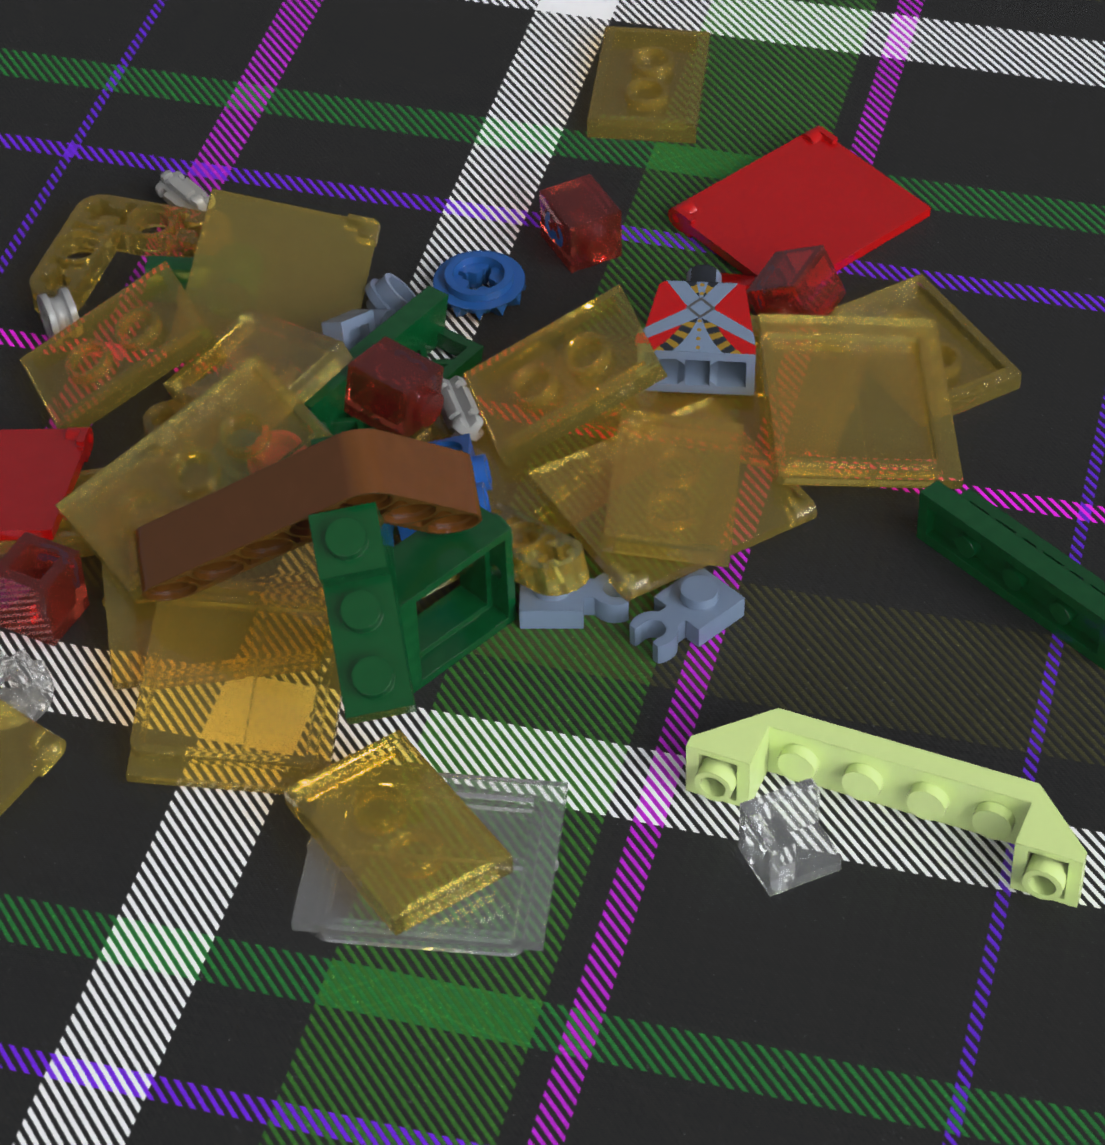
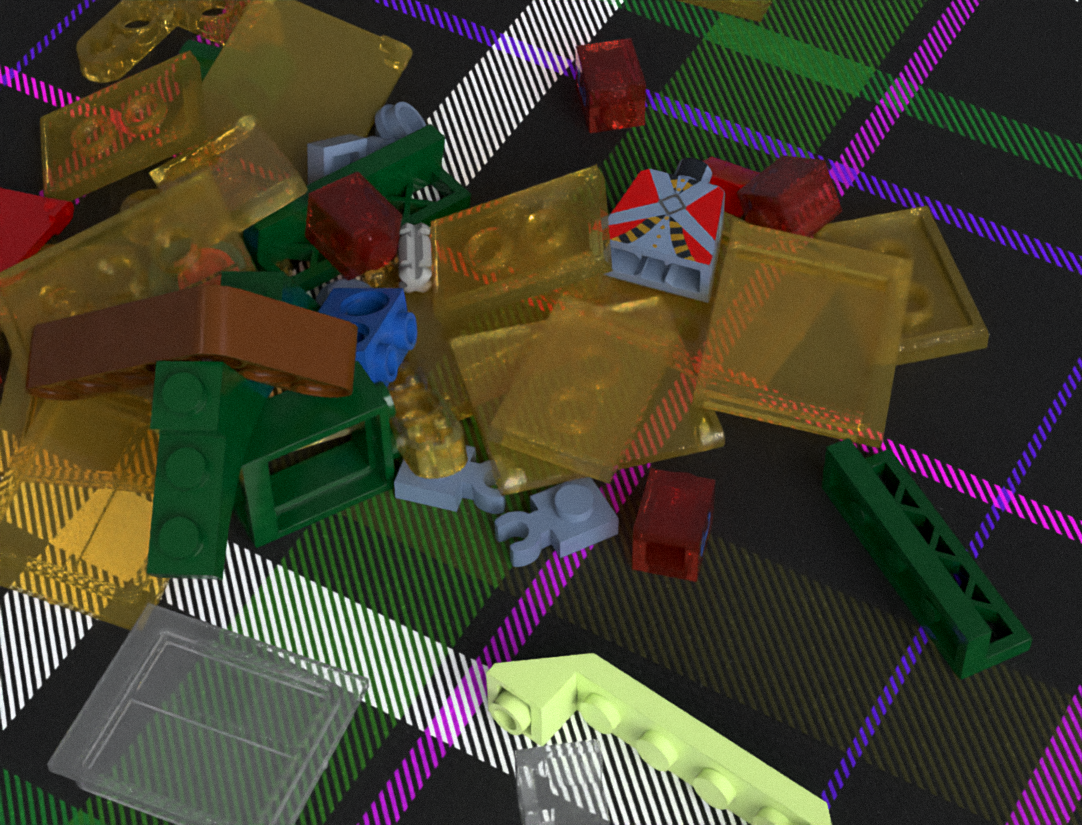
camera: 15 degrees right, 5 degrees up
light grey bush [37,287,82,345] -> none
clear yellow tile [284,730,513,936] -> none
blue gear [433,250,526,320] -> none
red piece [668,126,931,303] -> none
none -> clear red brick [632,468,716,582]

